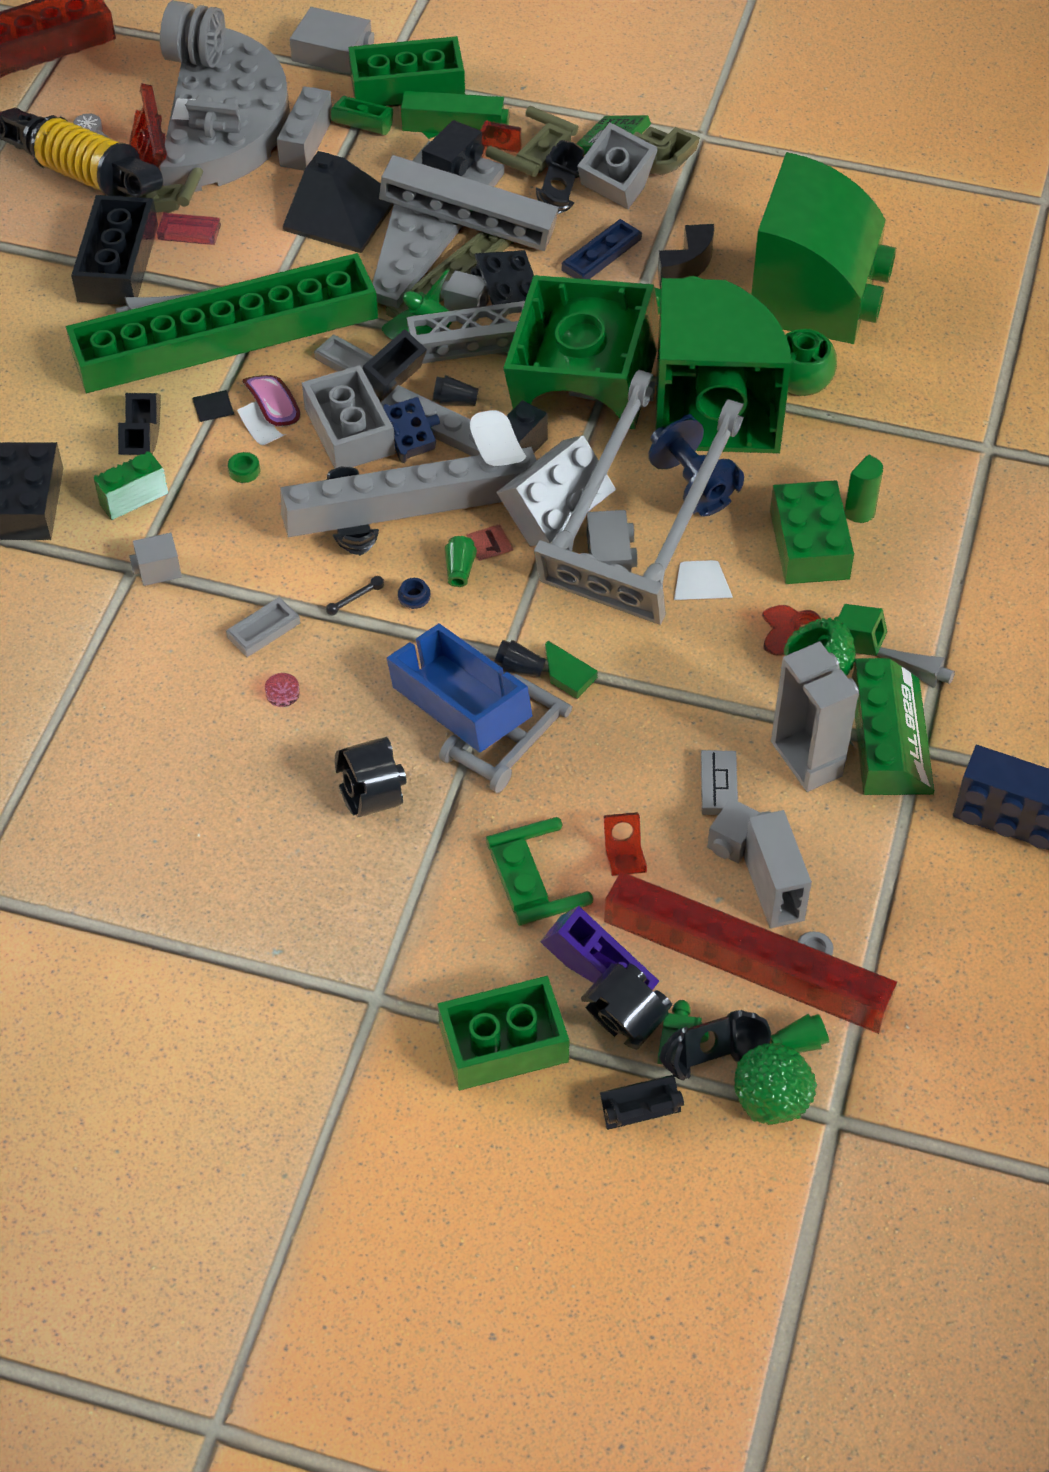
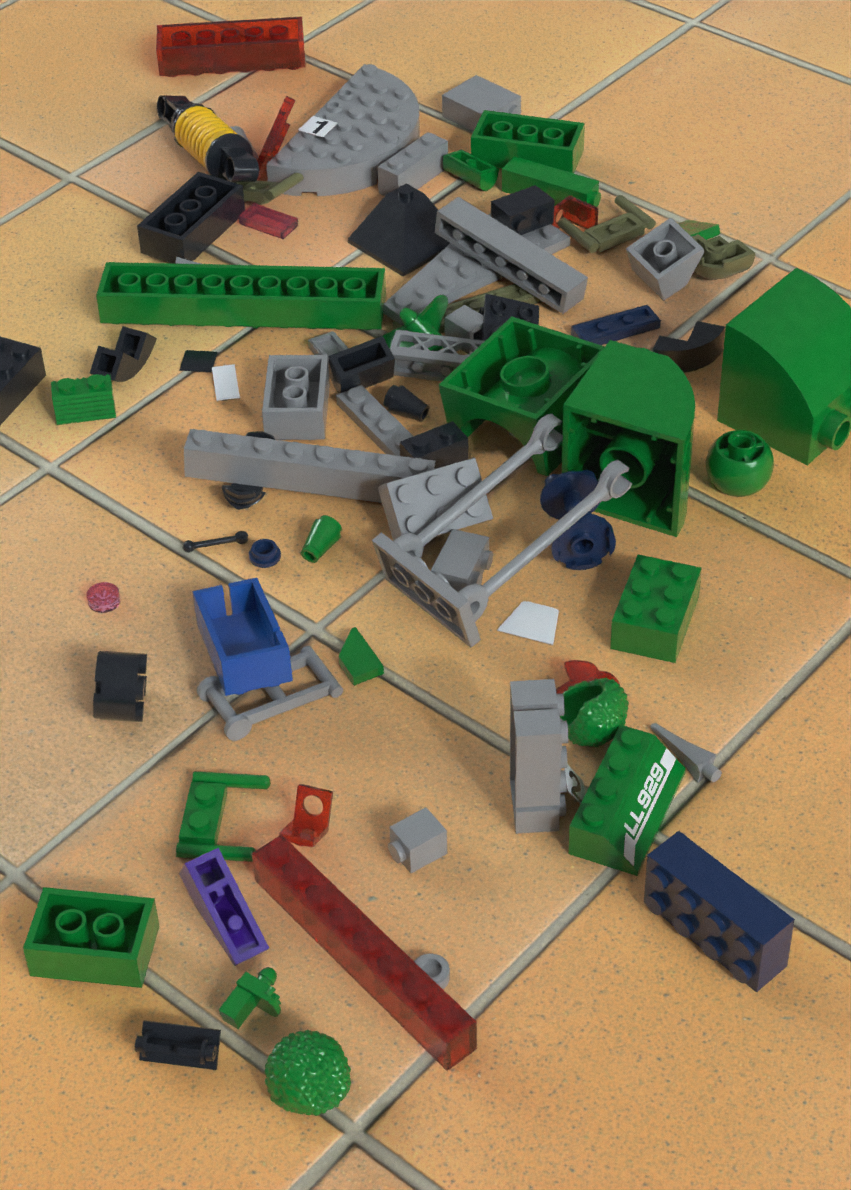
camera: 25 degrees right, 10 degrees down
light grey tile [73,114,103,131] -> none
light grey brick [129,532,182,586] -> none
light grey wheel [160,0,225,68] -> none
light grey hips [186,95,241,138] -> none
light grey tile [226,597,300,657] -> none
green tile [228,452,260,483] -> none
sticker [242,375,301,427] -> none
dark blue piece [383,396,440,463] -> none
clear red sticker [466,524,513,561] -> none
white sticker [470,410,526,466] -> none
black cone [494,640,546,678] -> none
black piece [536,140,584,214] -> none
black brick [581,963,672,1050] -> none
black piece [659,1010,771,1081] -> none
light grey tile [701,750,738,815] -> none
light grey brick [744,810,812,929] -> none
green cone [771,1013,829,1053] -> none
green brick [834,604,888,656] -> none
green brick [844,454,883,523] -> none

